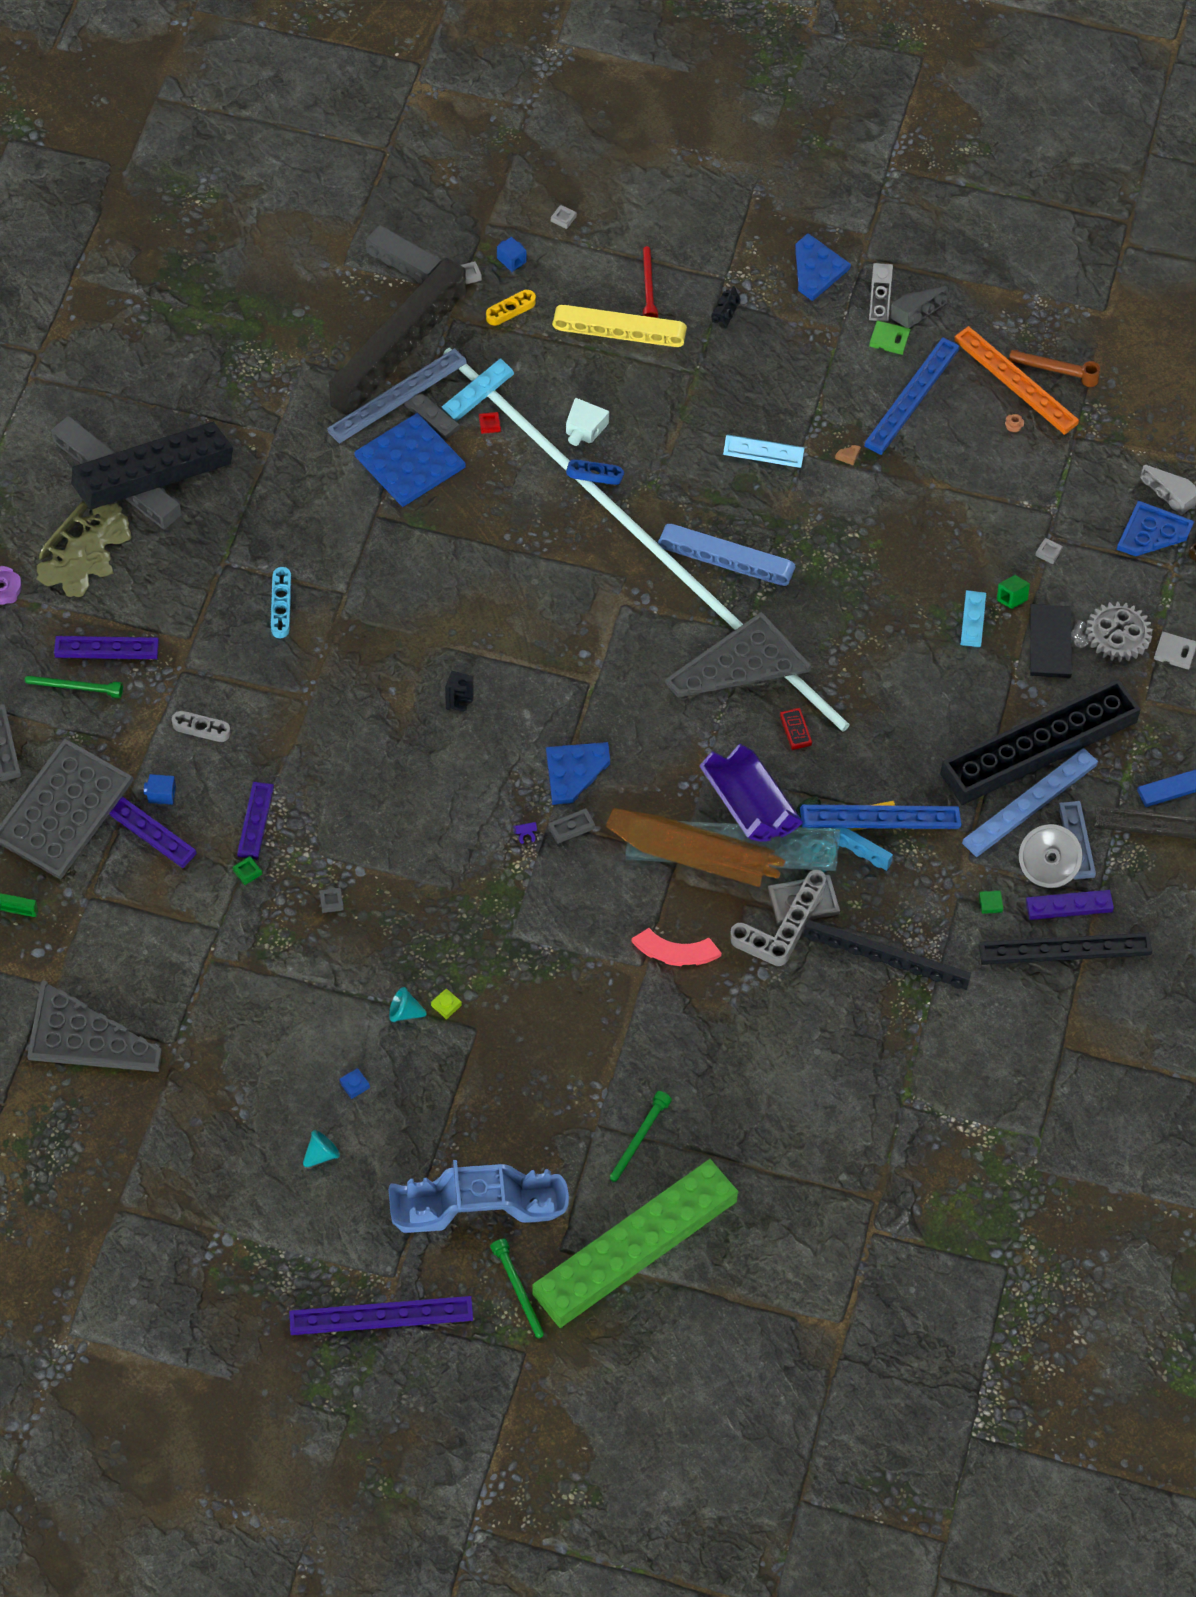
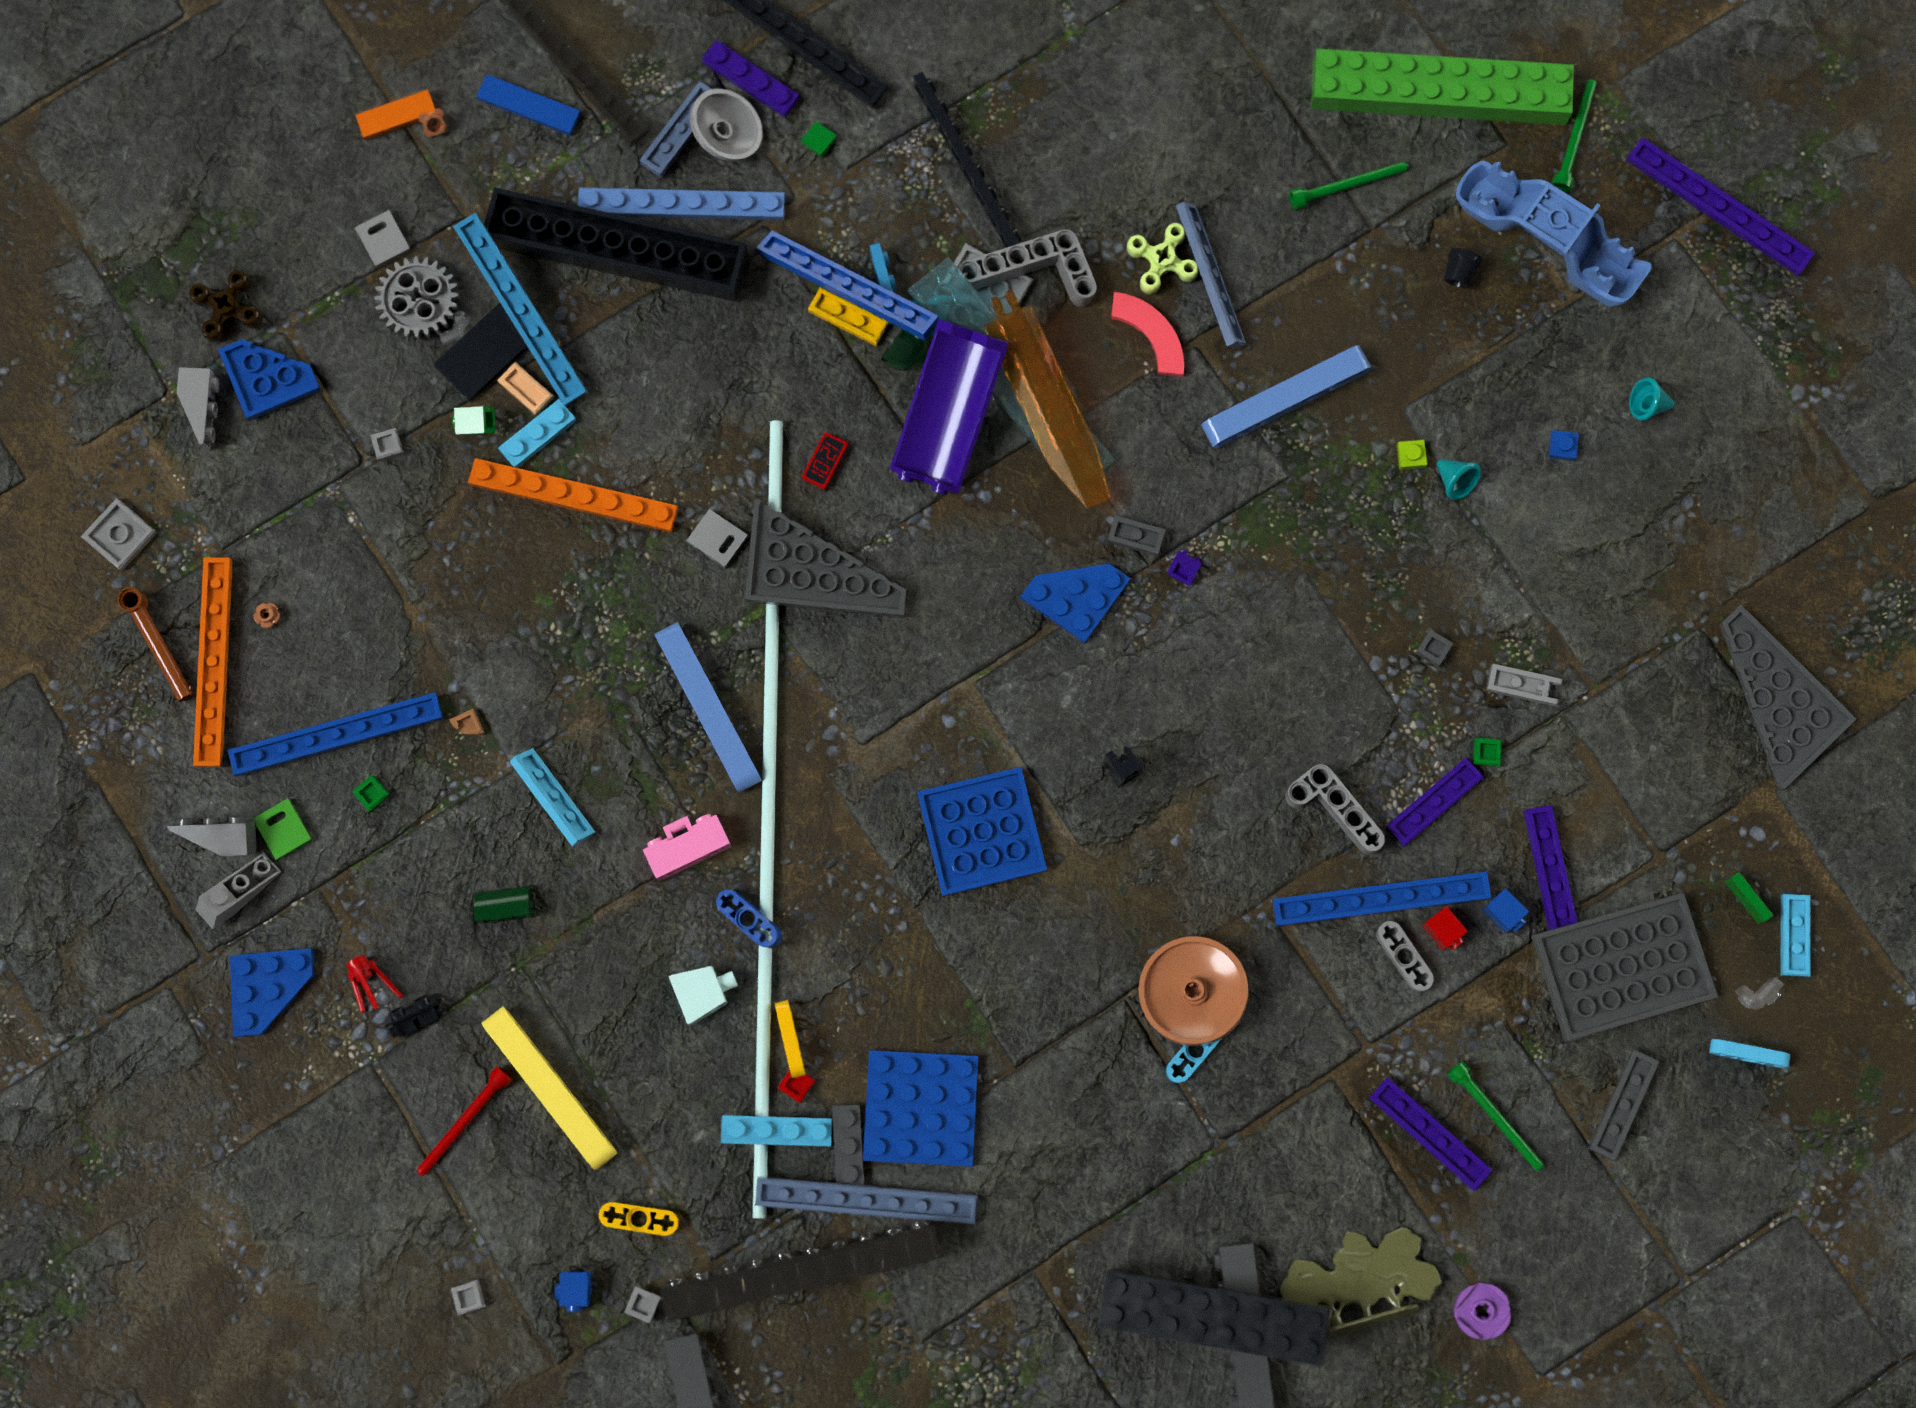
camera: 135 degrees left, 20 degrees up
none -> light grey tile [81,498,157,572]
none -> red plant [346,955,403,1013]
none -> green tile [352,775,391,813]
none -> dark azure plate [453,213,588,406]
none -> orange plate [468,458,678,533]
none -> dark green brick [474,886,533,924]
none -> light nougat tile [497,362,554,416]
none -> bright pink piece [643,814,732,882]
none -> light grey piece [686,509,748,569]
none -> yellow beam [775,1000,806,1078]
none -> blue plate [917,767,1047,897]
none -> yellowish green gear [1127,223,1199,294]
none -> nougat dish [1139,936,1249,1046]
none -> sand blue tile [1176,202,1246,349]
none -> medium blue beam [1201,345,1372,449]
none -> blue plate [1272,871,1491,927]
none -> light grey beam [1285,764,1385,855]
none -> red brick [1421,906,1468,951]
none -> black piece [1444,248,1482,288]
none -> light grey hinge [1486,664,1563,706]

